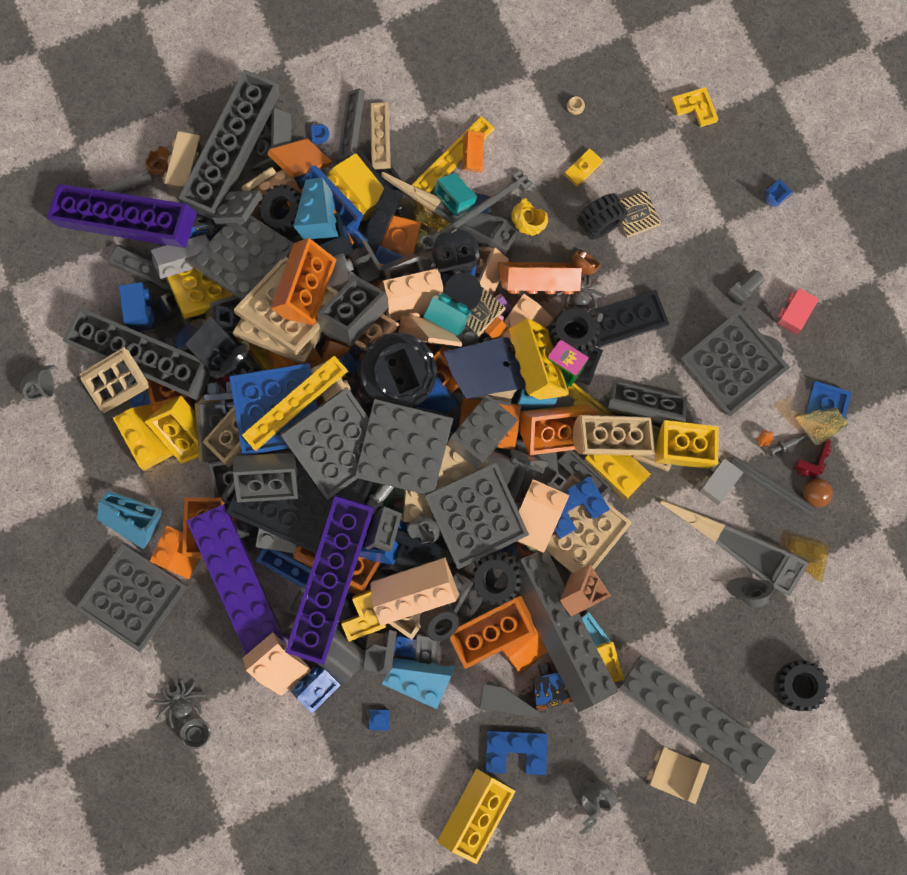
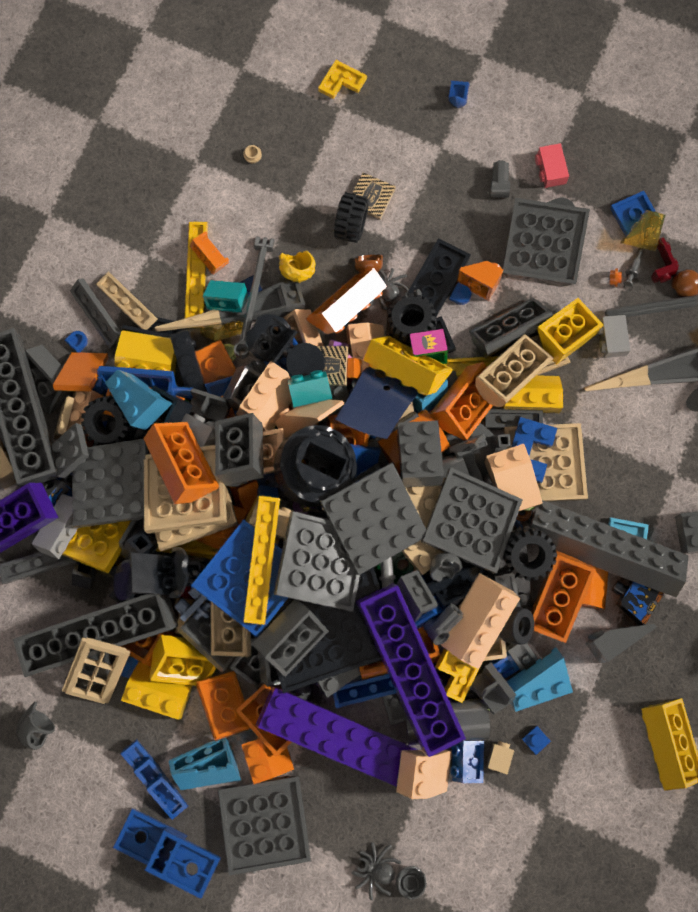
camera: 35 degrees left, 0 degrees up
blue piece [119,282,157,332] -> none
blue plate [486,731,547,775] -> none
nougat wedge [560,565,611,616] -> none
yellow plate [564,149,603,187] -> none
yellow plate [596,641,624,683] -> none
none -> blue bracket [113,808,221,899]
none -> blue slope [121,739,188,819]
none -> orange tile [196,671,251,741]
none -> dark grey piece [423,603,464,645]
none -> blue tile [449,282,471,305]
none -> orange slope [456,261,503,301]
none -> tan brick [486,741,514,774]

